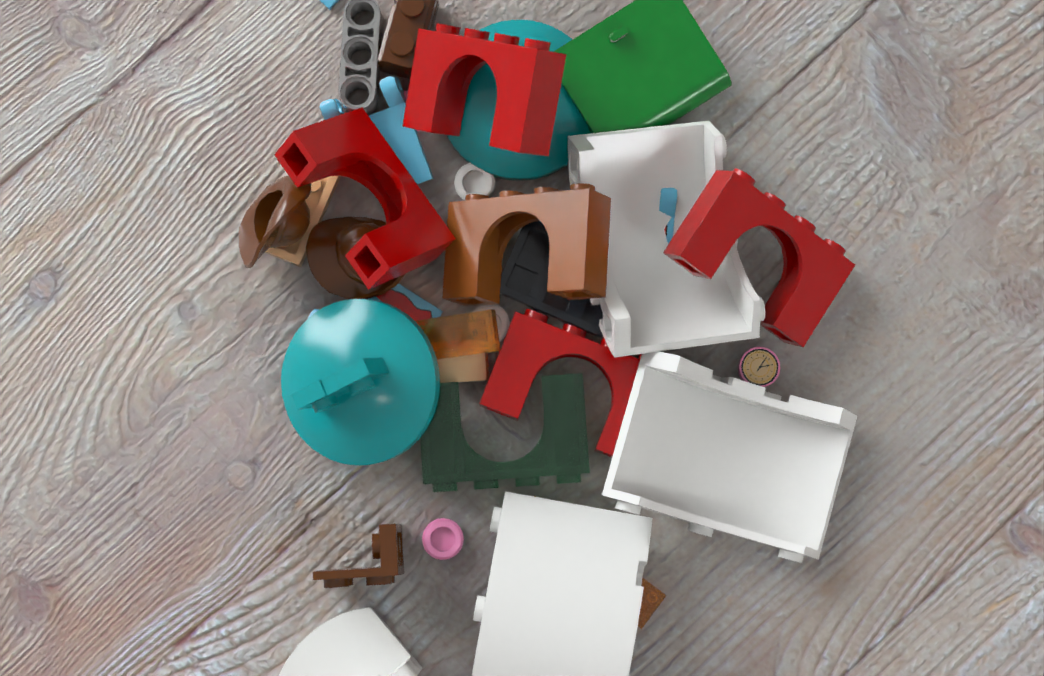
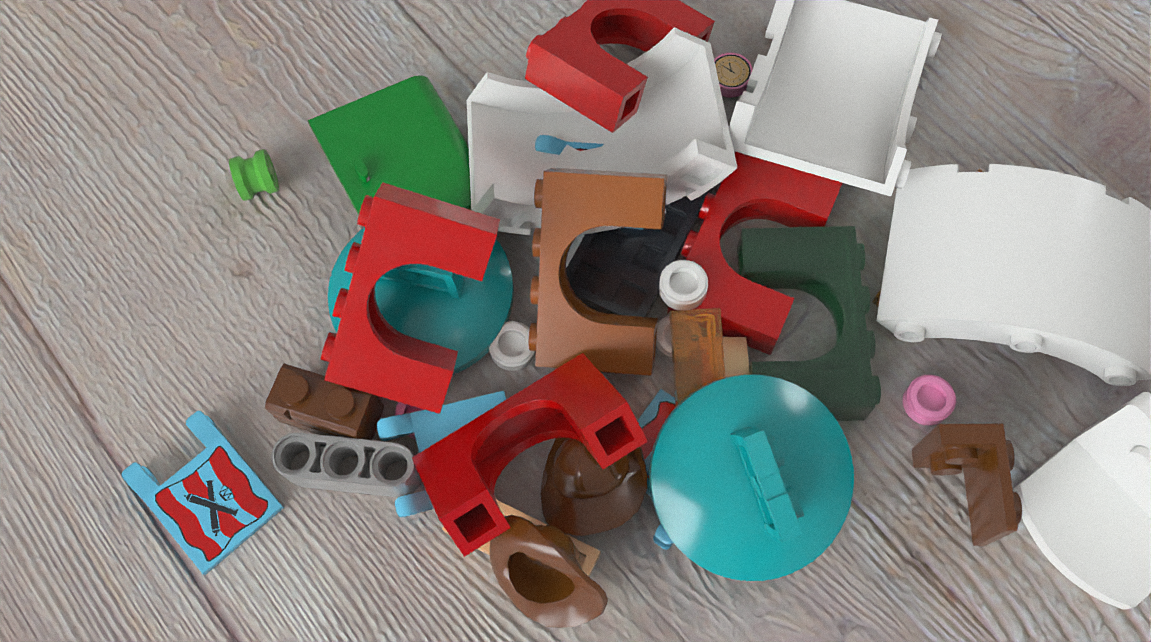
camera: 80 degrees left, 15 degrees down
none -> white tile [659,260,708,311]

